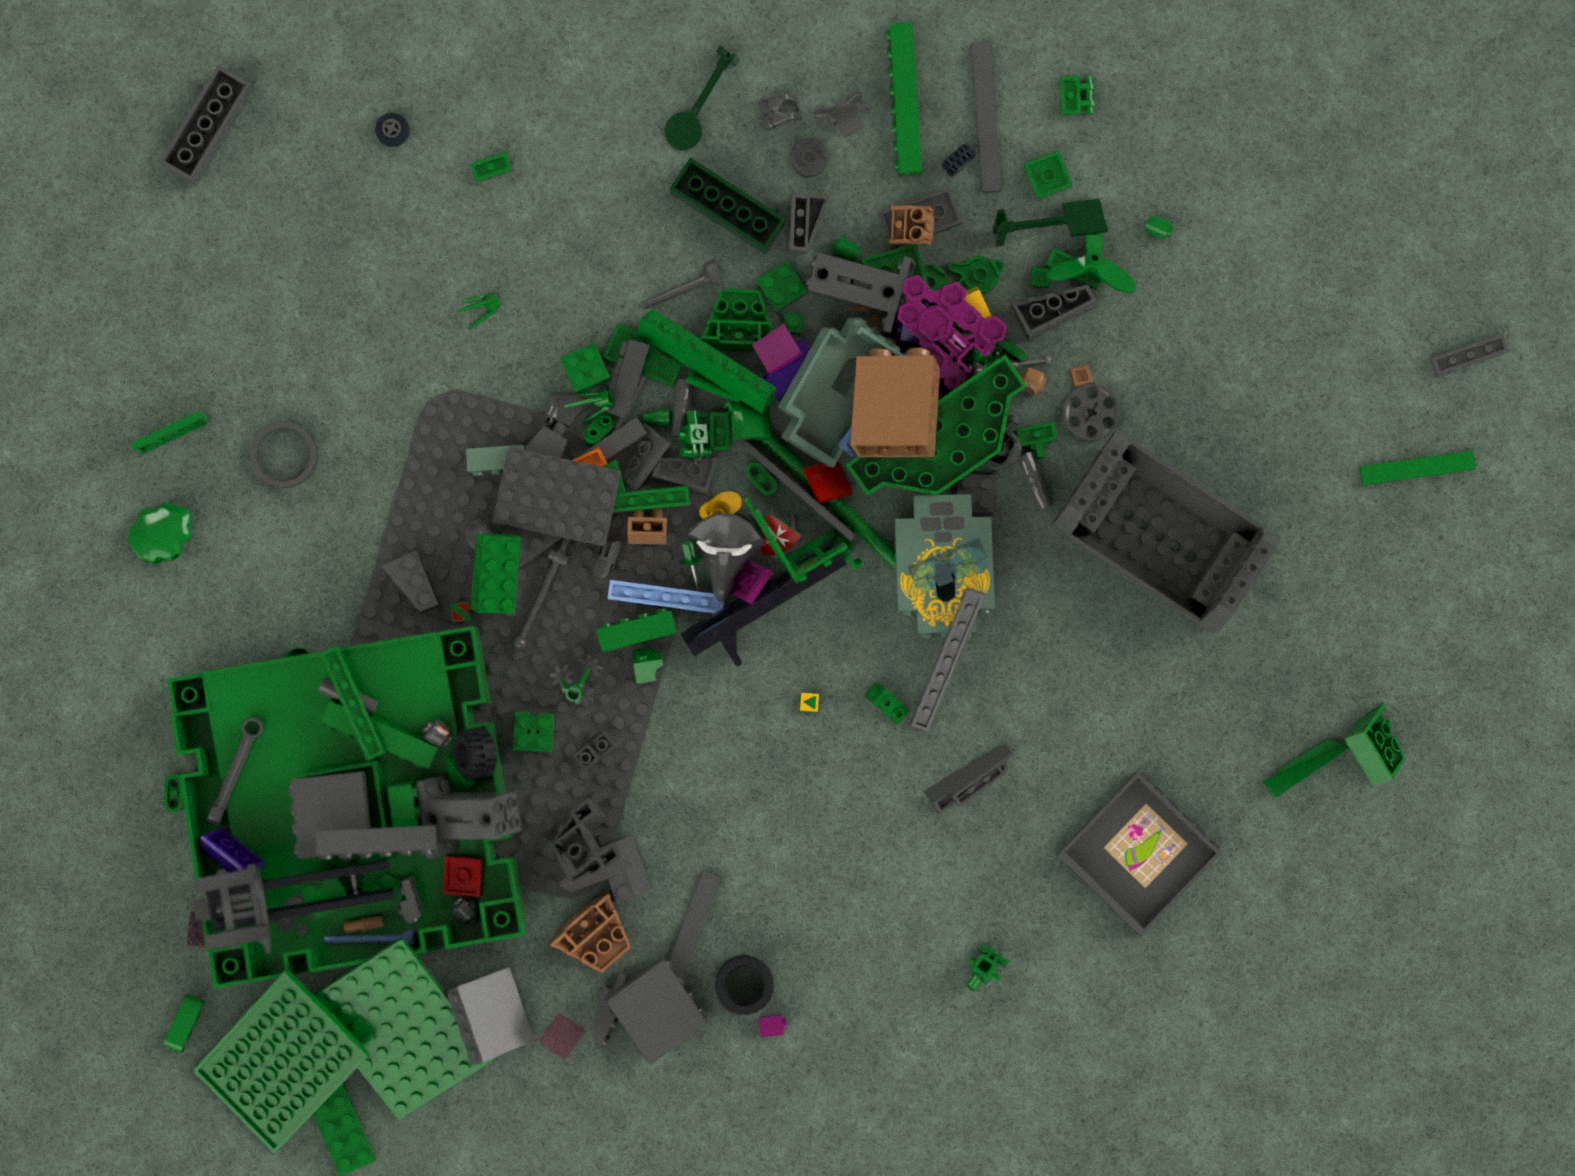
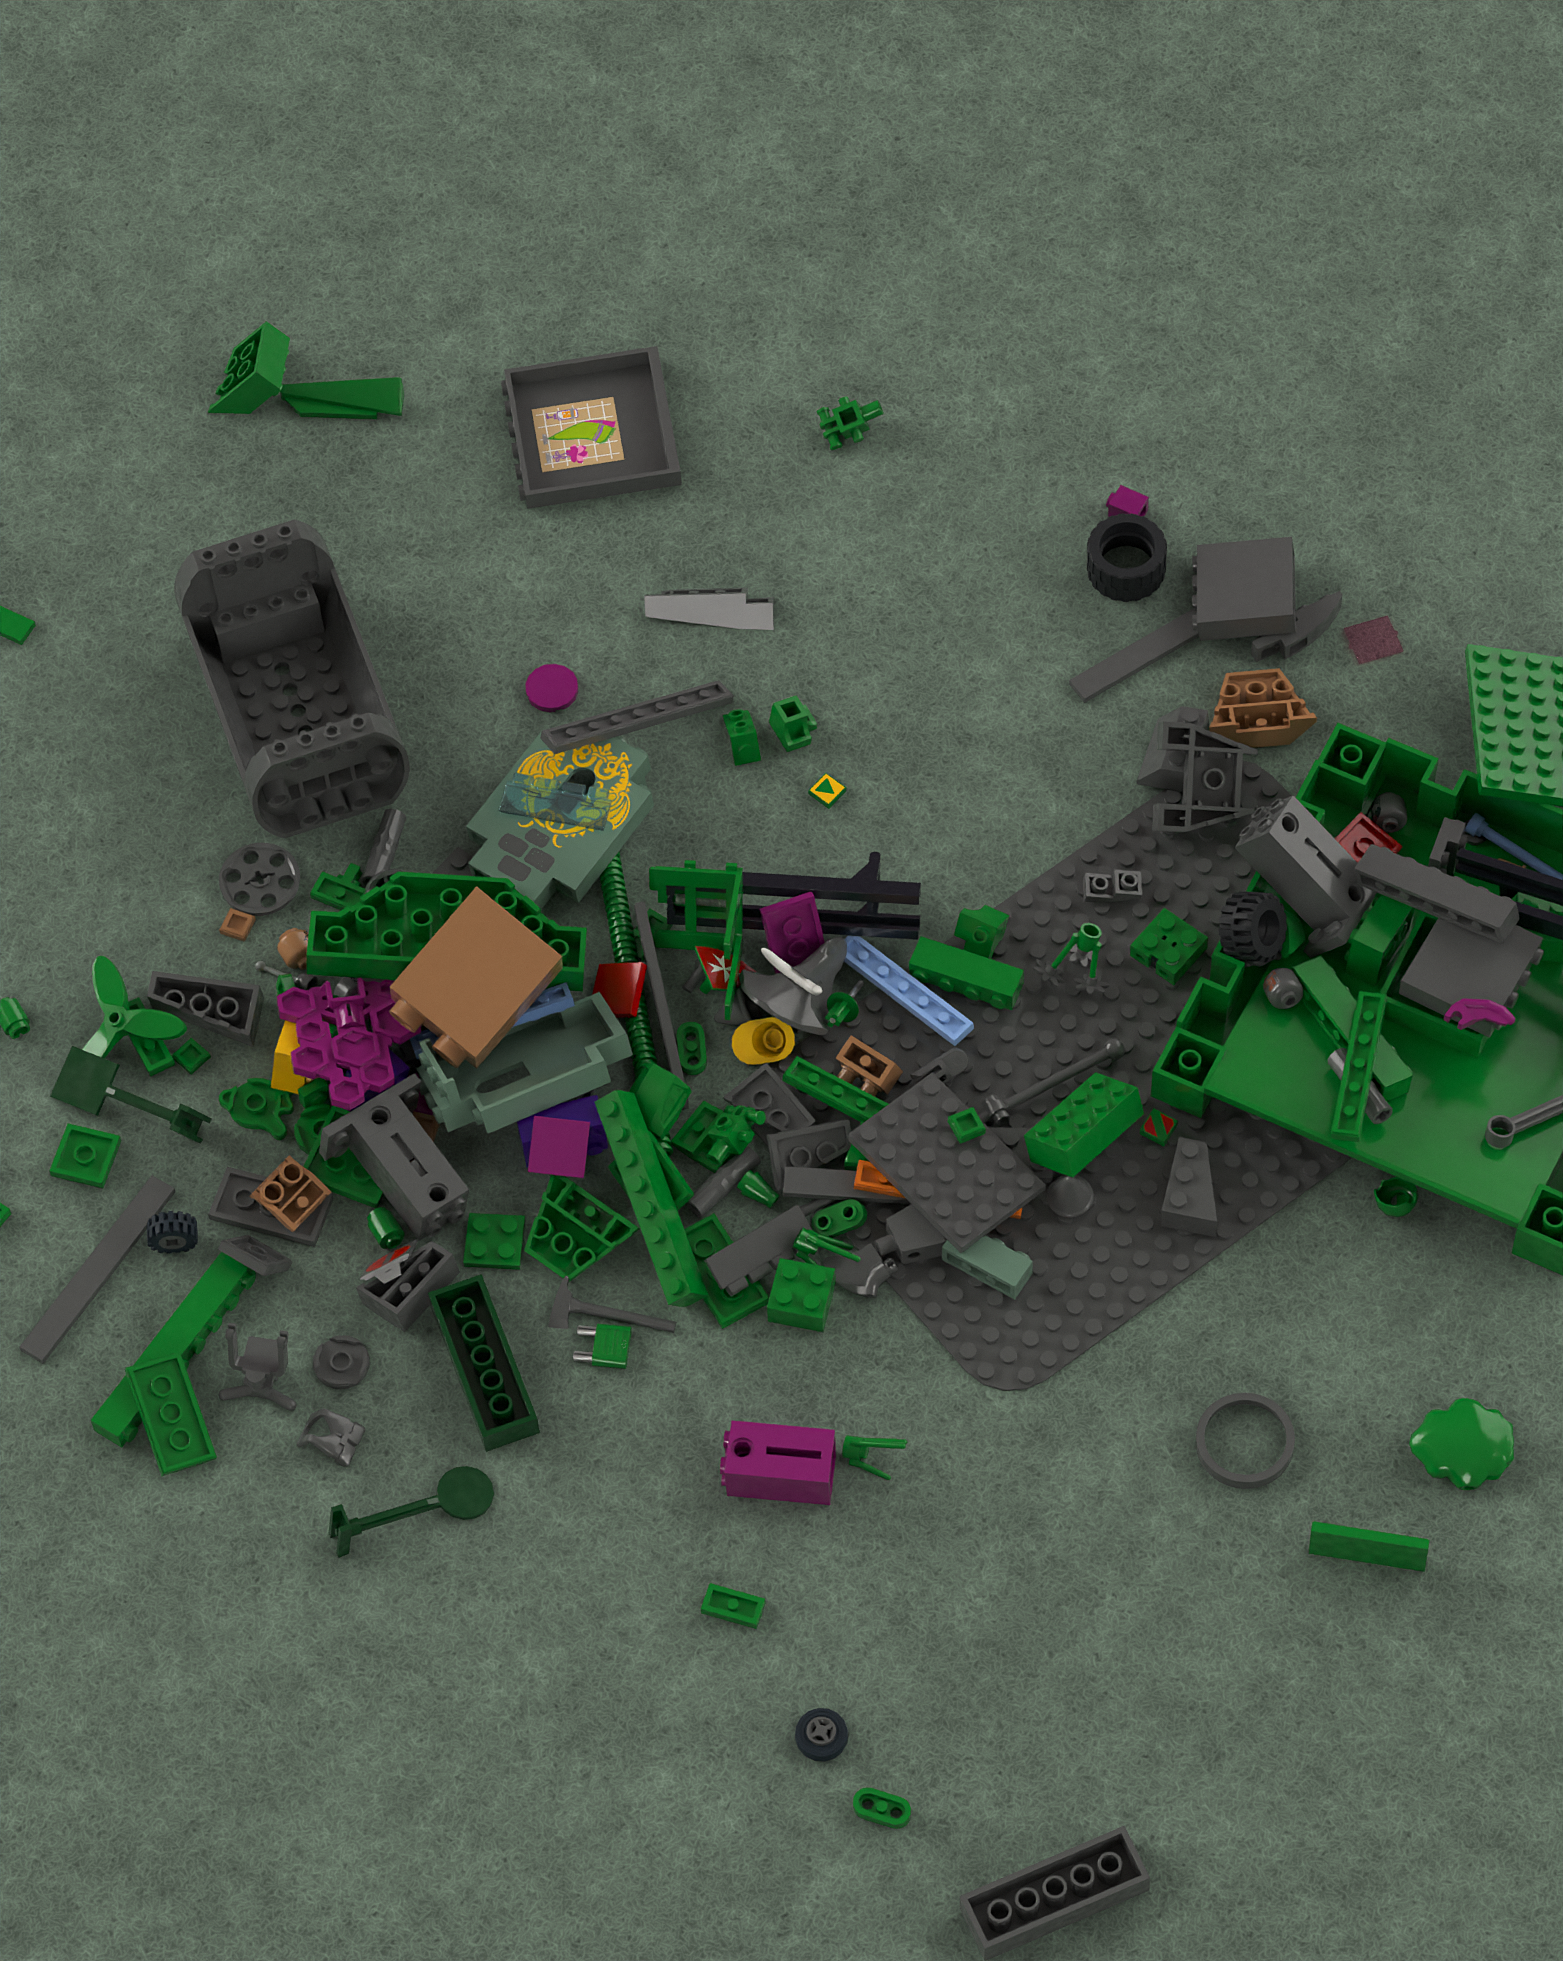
camera: 135 degrees left, 25 degrees down
brick [446,967,535,1066] -> none
green plate [784,312,804,334] -> none
none -> green tile [125,1351,217,1477]
none -> dark grey tile [218,1235,292,1276]
none -> dark grey piece [360,1239,418,1284]
none -> magenta tile [525,664,579,713]
none -> green piece [573,1323,632,1369]
none -> magenta brick [720,1420,837,1505]
none -> green brick [769,695,818,752]
none -> green plate [853,1787,911,1829]
none -> green tile [947,1107,986,1144]
none -> magenta piece [1444,998,1515,1030]

